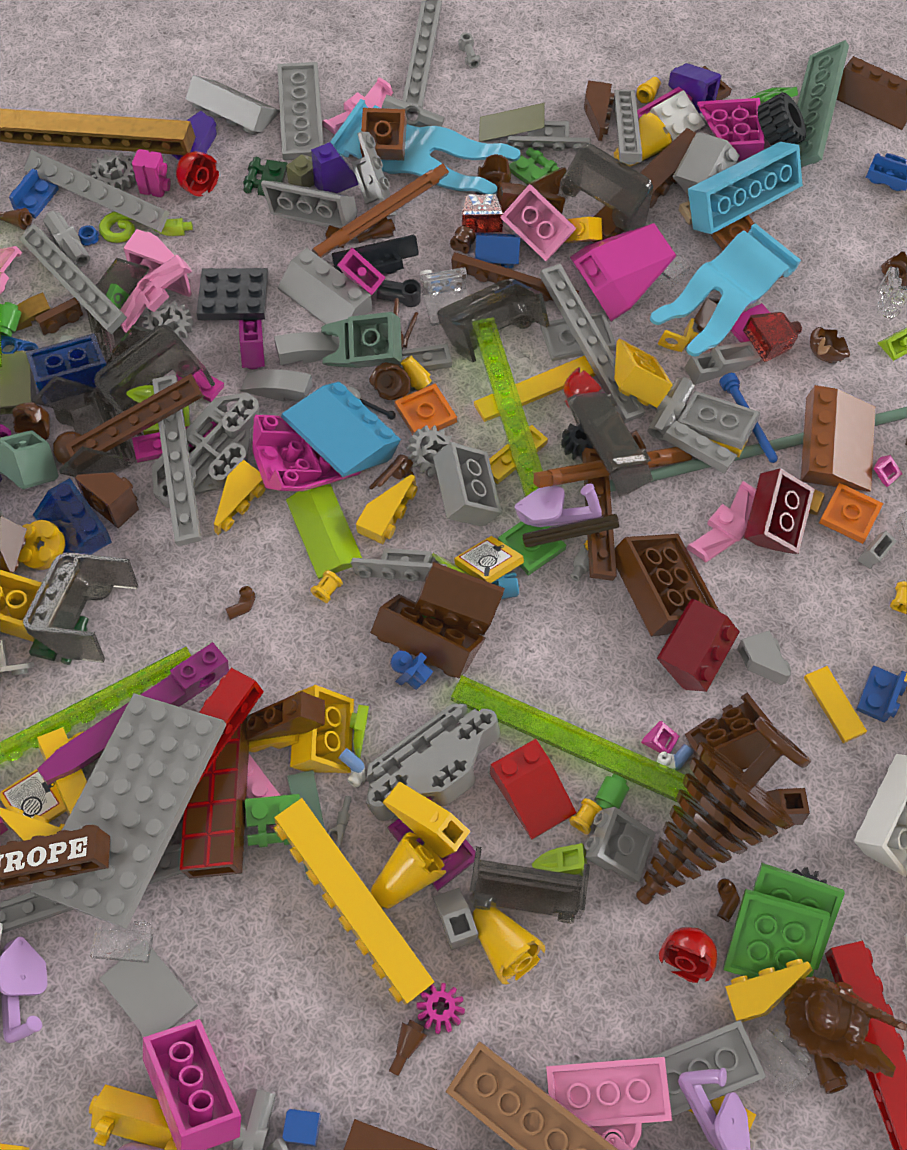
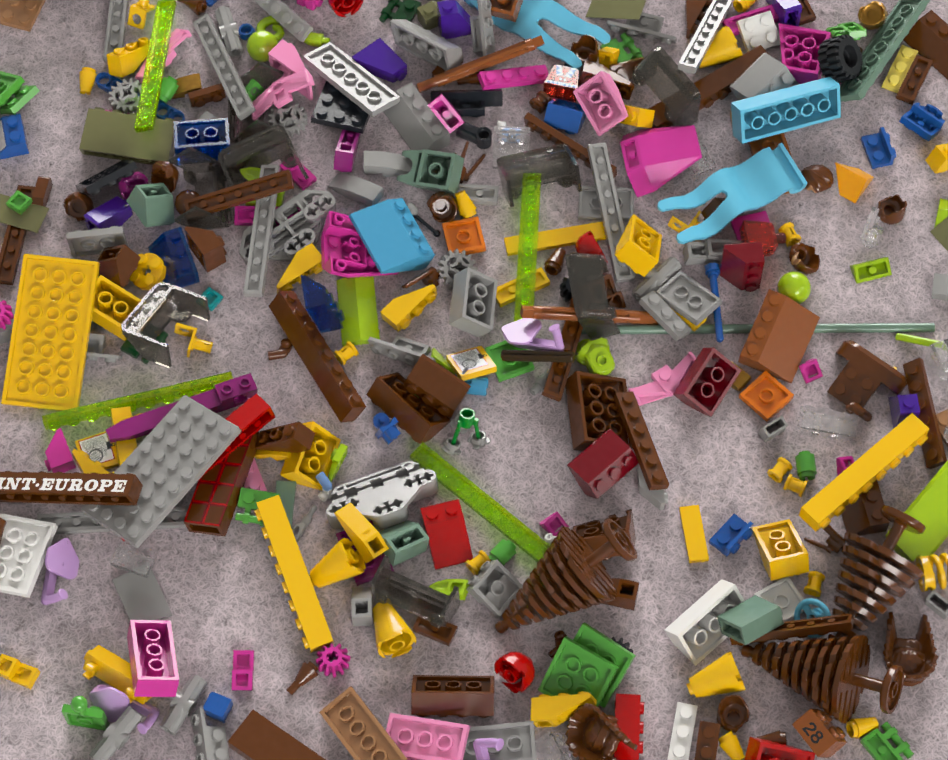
camera: 20 degrees right, 0 degrees up
none -> yellow bracket [174,323,213,357]
none -> teal tile [197,287,224,311]
none -> dark pink slope [232,650,255,691]
none -> lime piece [246,30,278,62]
none -> reddish brown brick [269,291,366,423]
none -> clear blue slope [301,275,345,333]
none -> light grey plate [303,42,400,117]
none -> dark purple slope [352,38,407,83]
none -> sand green slope [379,520,429,566]
none -> reddish brown slope [411,675,495,718]
none -> reddish brown plate [413,611,458,647]
none -> plant [442,408,491,455]
none -> dark pink plate [478,65,551,90]
none -> reddish brown cone [544,248,566,276]
none -> lime head [575,337,615,376]
none -> yellow slope [599,47,620,68]
none -> reddish brown plate [613,392,669,491]
none -> dark red slope [719,242,765,292]
none -> lime piece [777,272,811,304]
none -> yellow bush [778,222,802,247]
none -> reddish brown hair [801,164,834,194]
none -> light orange slope [835,162,874,203]
none -> pearl gold hair [858,1,888,30]
none -> blue bracket [860,127,896,169]
none -> light yellow plate [882,45,919,93]
none -> reddish brown plate [896,55,933,105]

